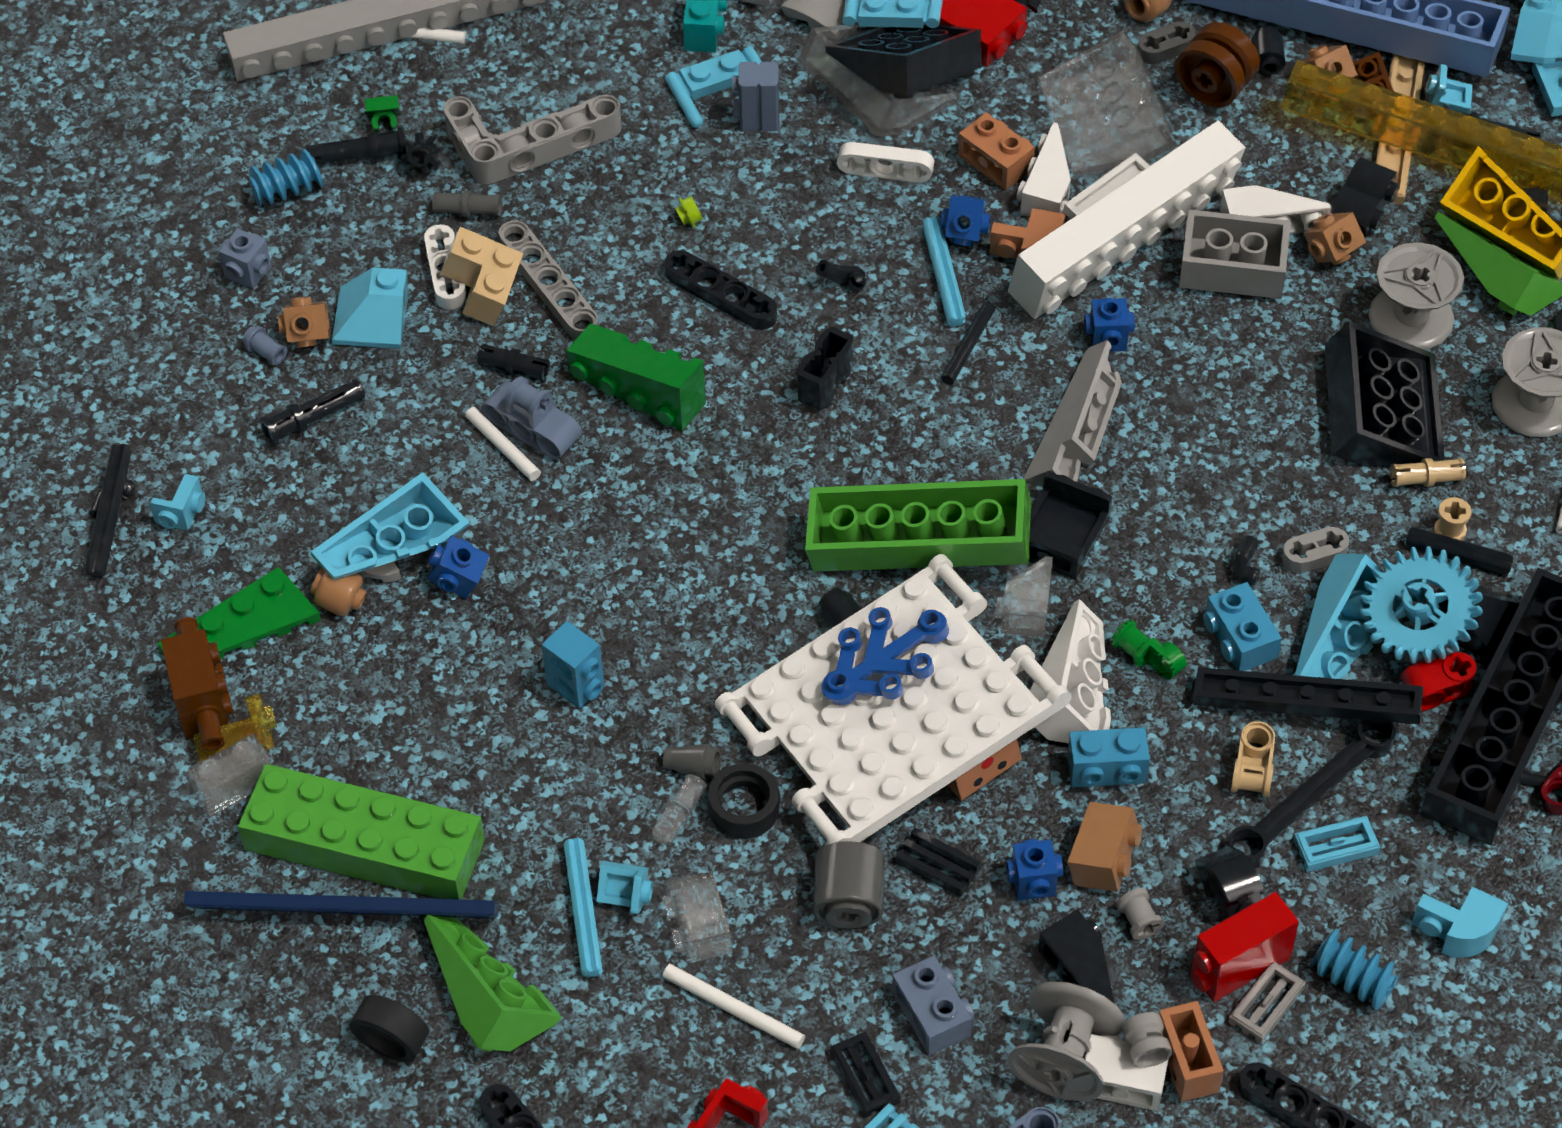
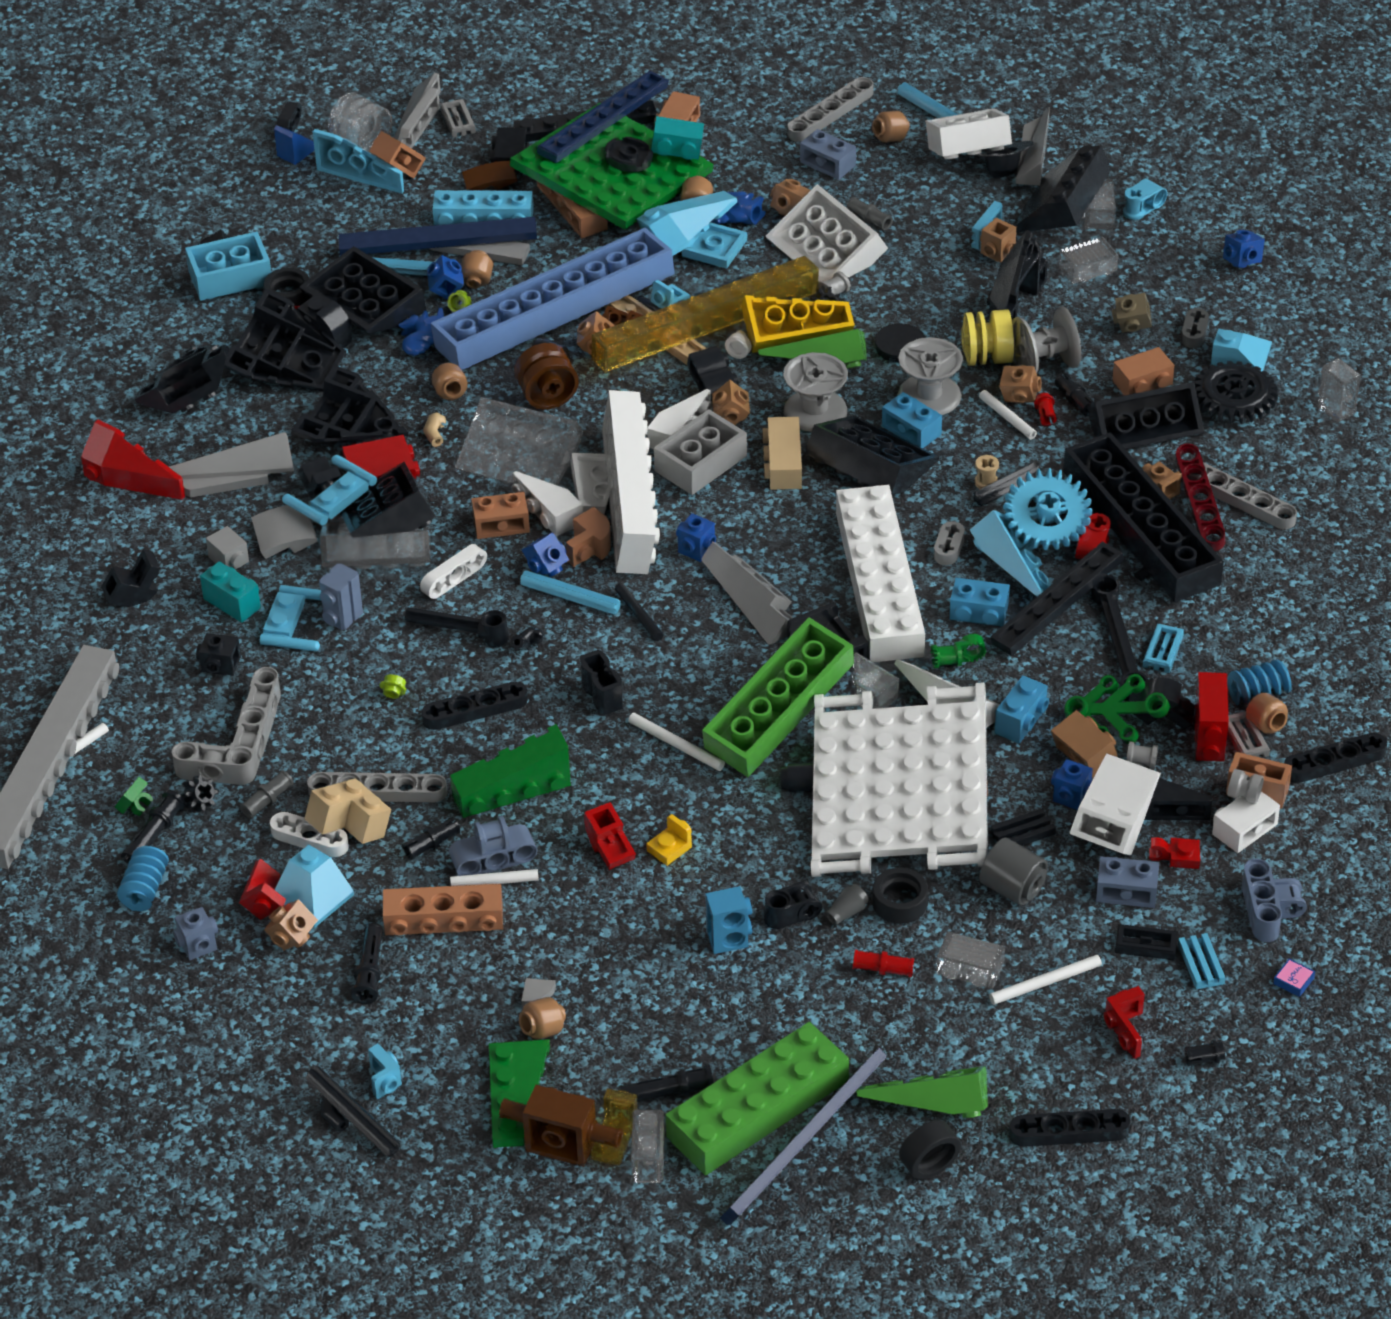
camera: 55 degrees left, 10 degrees down
sand blue pin [242,326,287,365] -> none
medium azure wedge [310,472,469,580] -> none
blue brick [427,536,489,599] -> none
medium azure axle [564,837,603,978] -> none
medium azure bracket [596,861,653,914] -> none
clear axle [651,774,707,844] -> none
blue plant [821,607,949,705] -> none
light grey piece [1007,982,1125,1101] -> none
dark grey beam [1137,22,1195,64] -> none
tan piece [1231,721,1275,798] -> none
black arm [1234,535,1260,586] -> none
tan pin [1390,458,1466,487] -> none
medium azure brick [1412,887,1508,958] -> none
none -> black brick [196,633,241,676]
none -> red bracket [239,859,286,920]
none -> nougat brick [383,884,503,936]
none -> black axle [405,607,509,647]
none -> tan arm [423,412,446,447]
none -> red brick [584,802,636,870]
none -> black pin [619,1063,714,1105]
none -> white bar [628,713,725,771]
none -> yellow bracket [646,814,692,866]
none -> white tile [725,330,752,359]
none -> tan brick [763,417,802,490]
none -> black piece [764,881,823,929]
none -> white brick [836,485,925,663]
none -> red pin [852,949,914,977]
none -> dark azure brick [882,392,942,448]
none -> green plant [1064,674,1170,744]
none -> white slope [1069,753,1161,855]
none -> red plate [1149,837,1200,869]
none -> medium nougat head [1246,693,1288,734]

